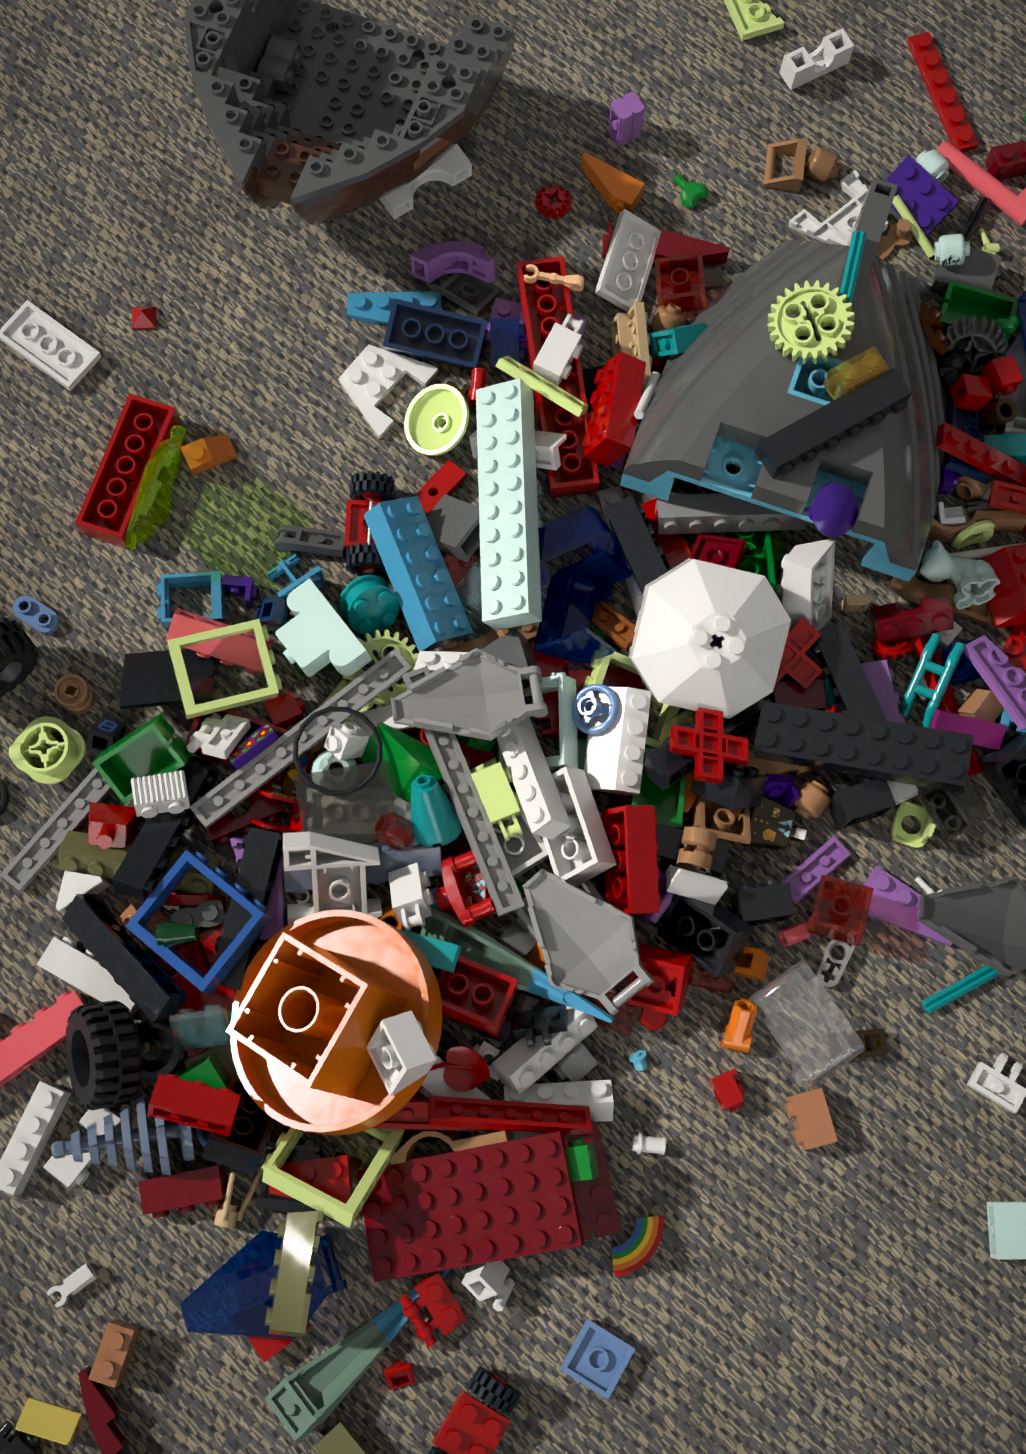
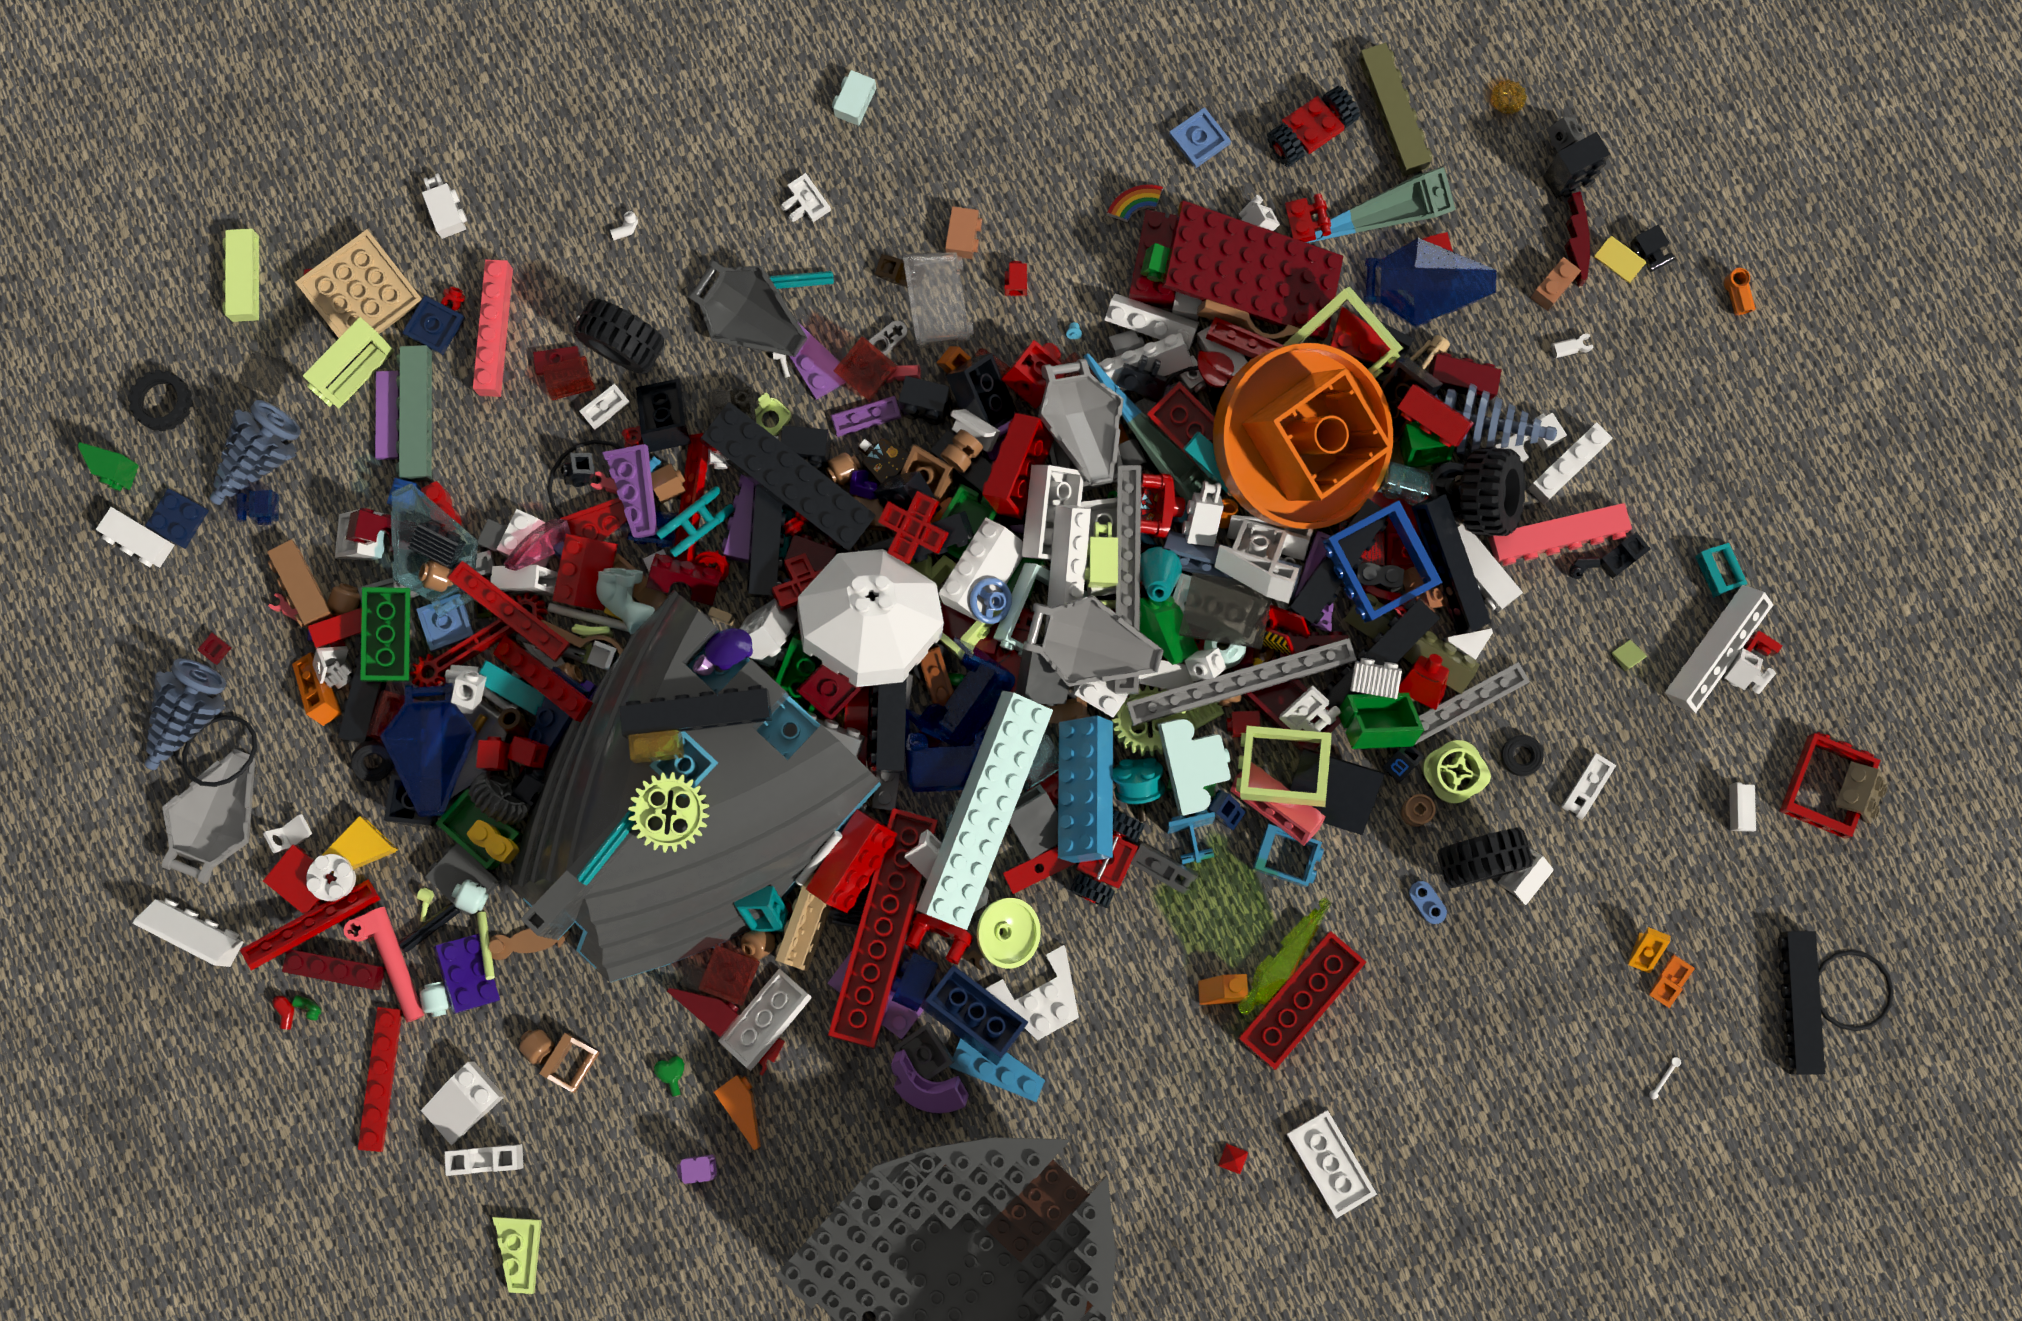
camera: 150 degrees left, 5 degrees up
dark green cone [156,921,198,948] -> none
dark purple bracket [221,575,259,608] -> none
dark purple tile [227,724,279,770] -> none
olive wedge [265,1211,324,1337] -> none
black piece [293,706,382,795] -> none
white slope [366,1010,437,1096] -> none
clear red head [374,812,415,851] -> none
red slope [383,1361,416,1390] -> none
red plate [427,1095,592,1136] -> none
yellowish green tile [496,356,589,417] -> none
light nougat piece [524,264,584,292] -> none
white brick [533,314,584,386] -> none
red gear [535,183,572,219] -> none
white pin [631,1132,666,1155] -> none
orange piece [721,999,757,1053] -> none
white wing [789,170,888,245] -> none
reddish brown slope [920,302,950,356] -> none
magenta tile [930,709,1007,750] -> none
green arm [994,315,1019,333] -> none
none -> white slope [421,1062,505,1146]
none -> yellow brick [467,820,520,864]
none -> lavender hinge [693,655,714,676]

